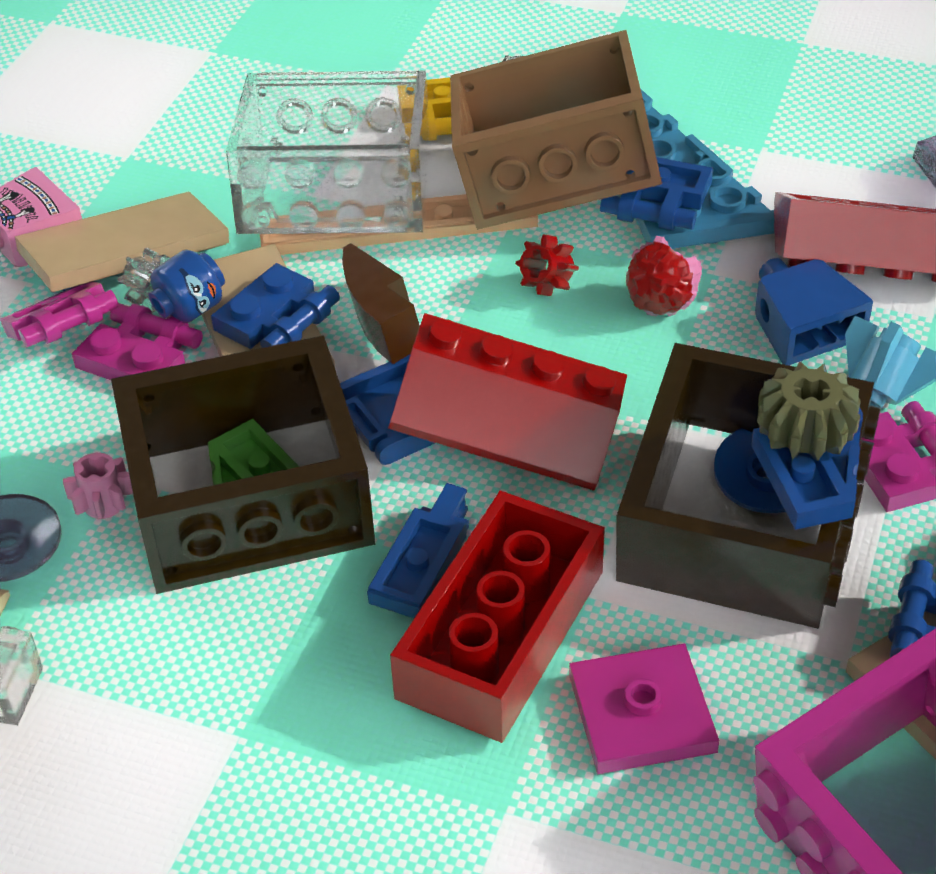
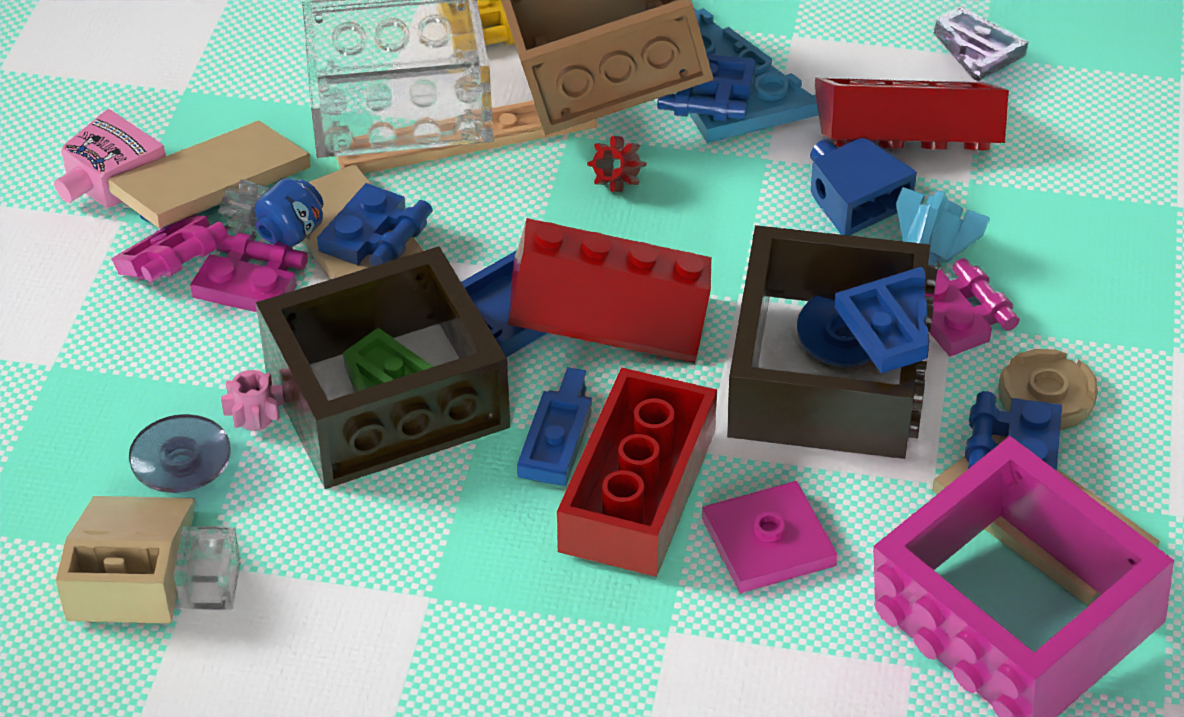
camera: 10 degrees left, 0 degrees up
reddish brown slope [342,243,420,365] -> none
red piece [626,236,702,317] -> none
olive gear [757,361,860,461] -> none

